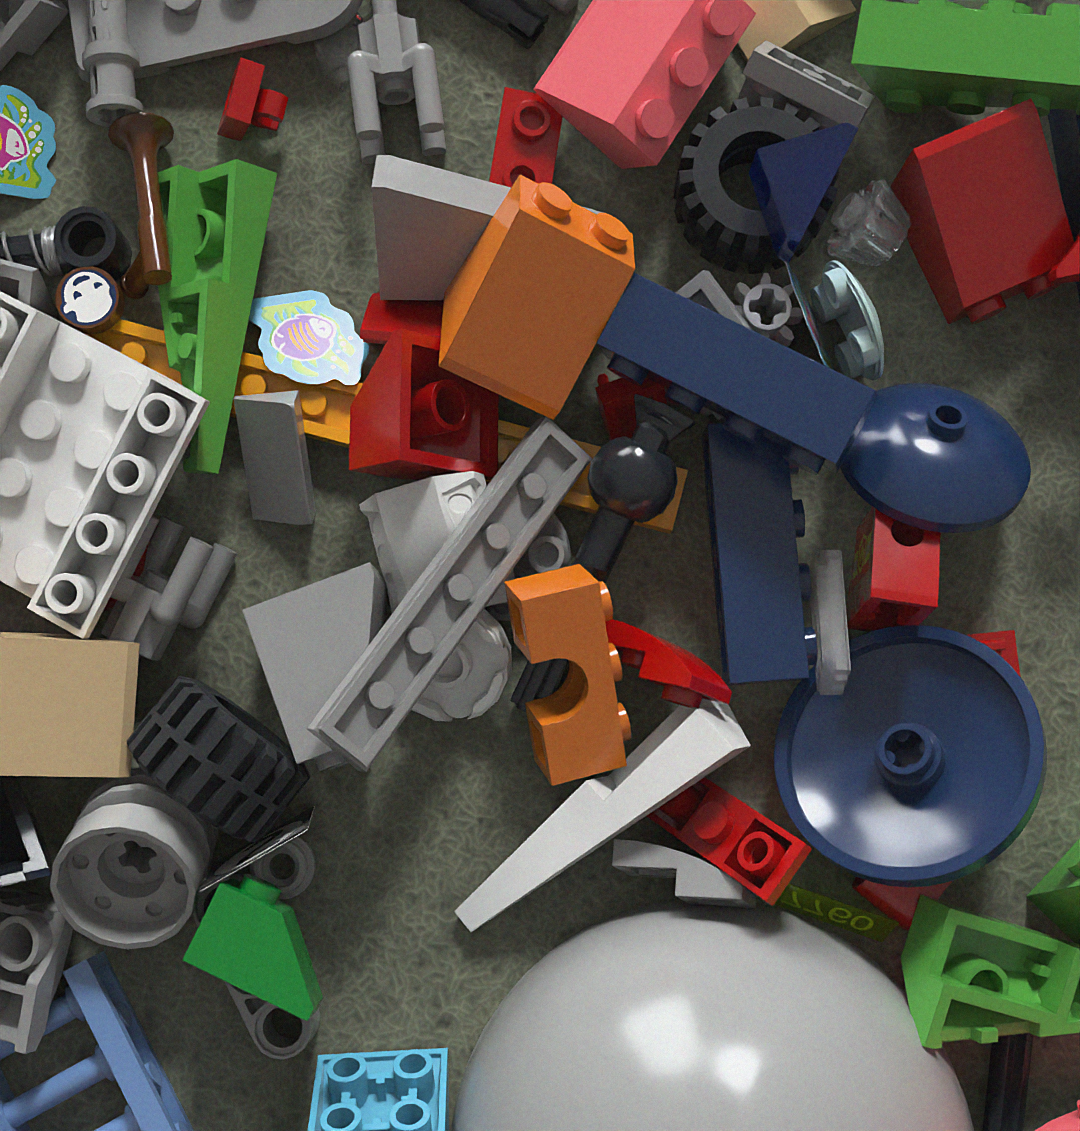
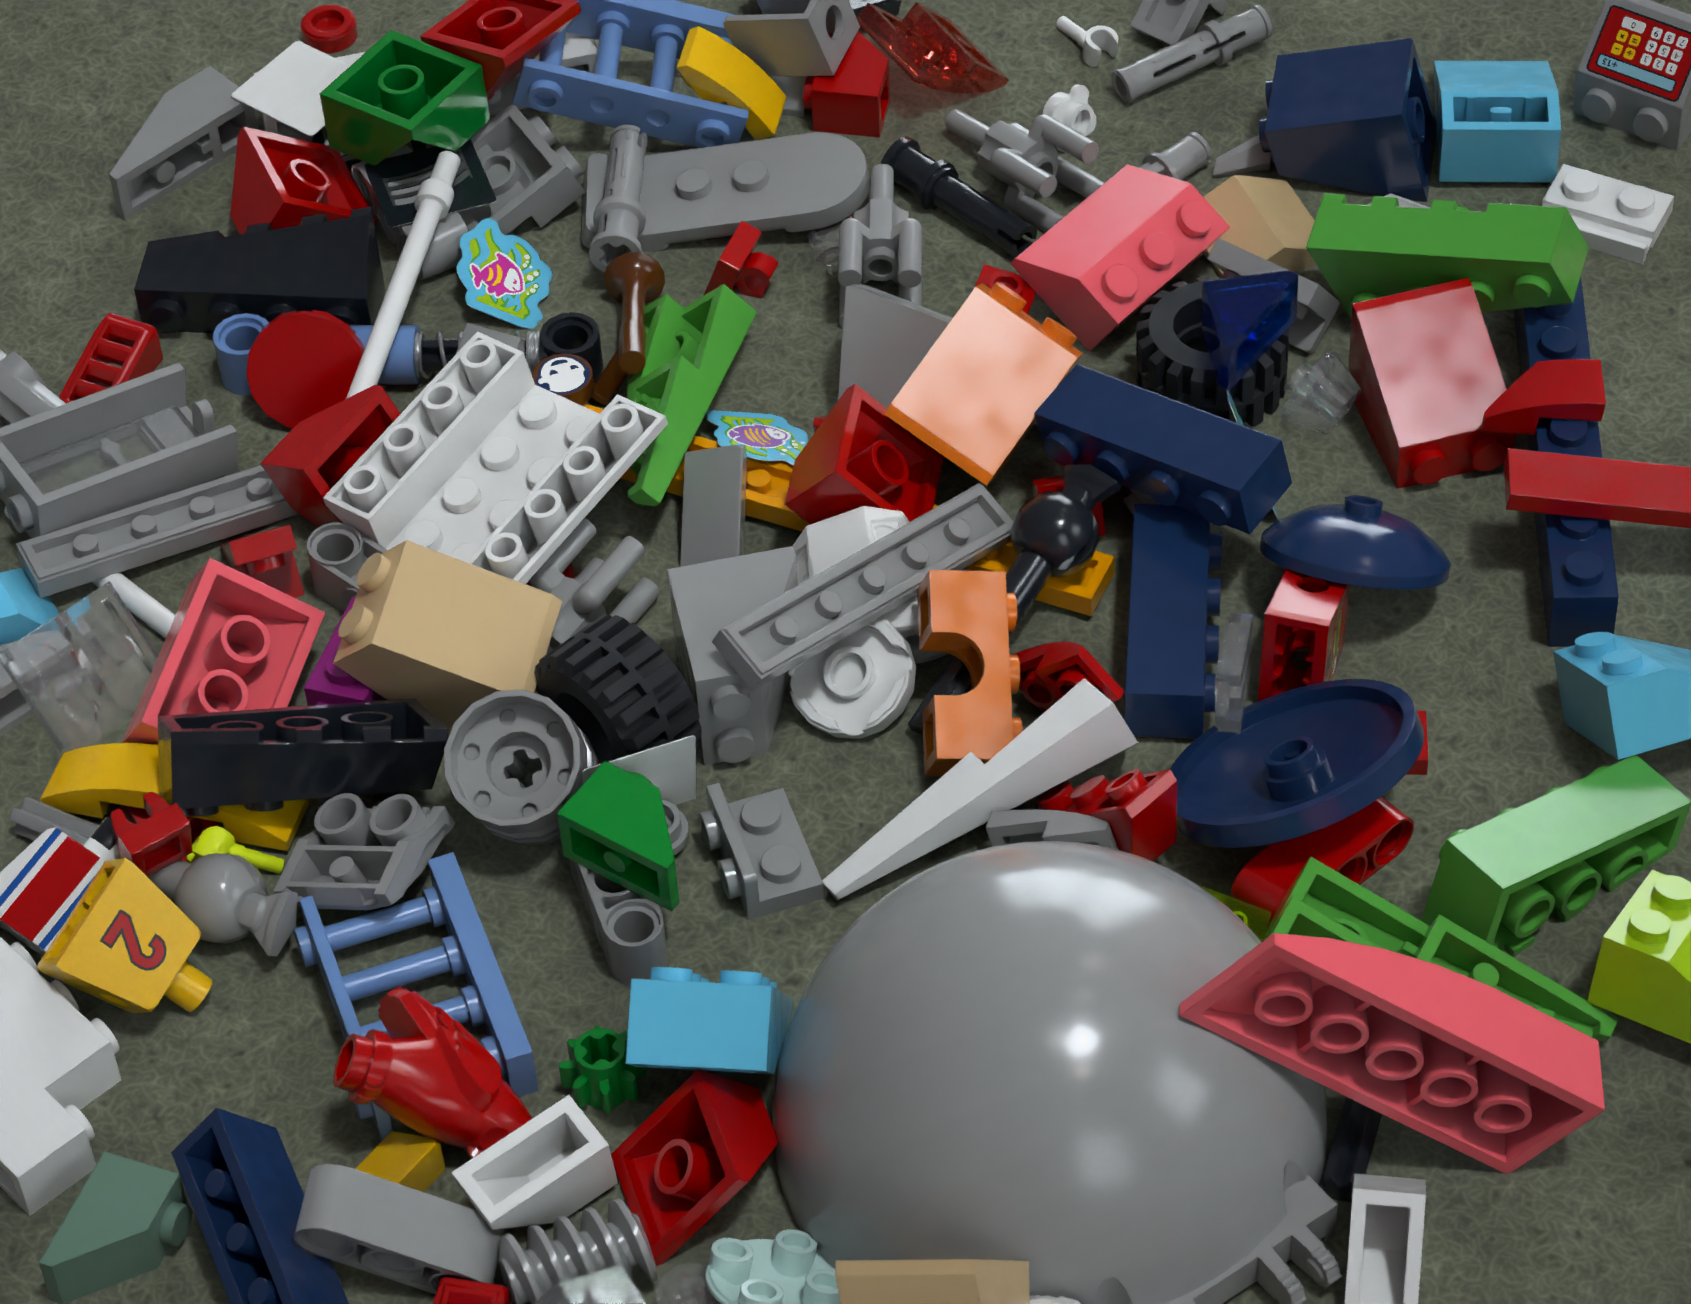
camera: 10 degrees right, 35 degrees down
light aqua dish [810,260,884,380] -> none
none -> light grey bracket [699,783,824,920]

